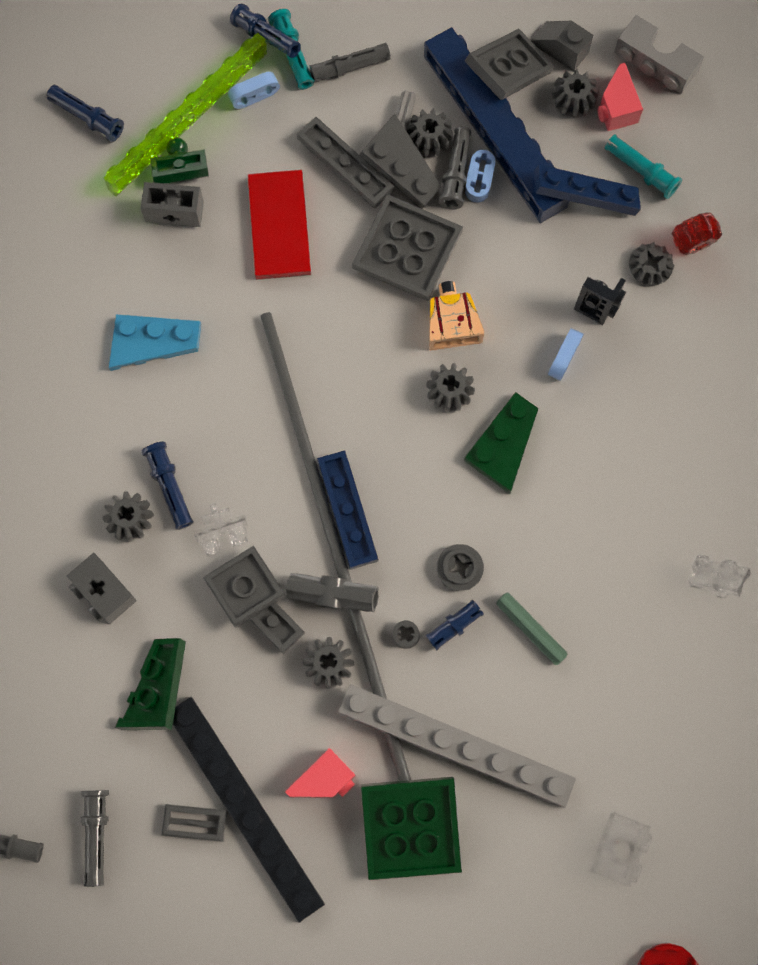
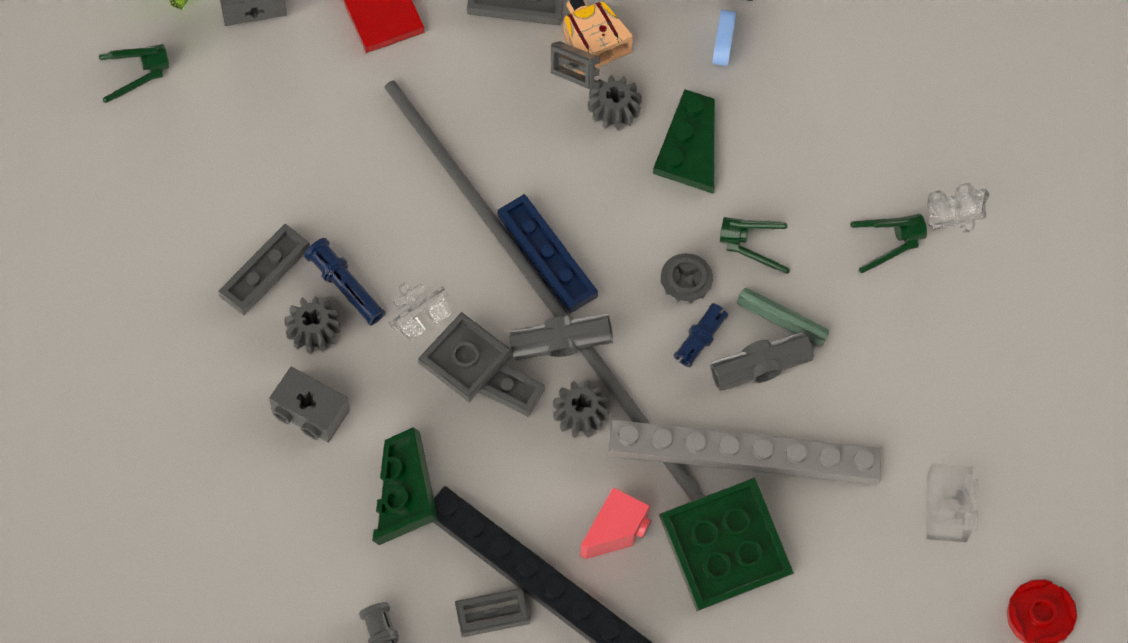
camera: 20 degrees left, 10 degrees down
dark azure wing [109,314,201,371] -> none
dark grey bush [393,620,420,649] -> none
none -> dark green plant [99,44,169,103]
none -> dark grey plate [218,224,310,316]
none -> dark grey tile [551,41,600,90]
none -> dark grey piece [710,331,814,391]
none -> dark green plant [720,217,790,274]
none -> dark green plant [850,213,927,273]

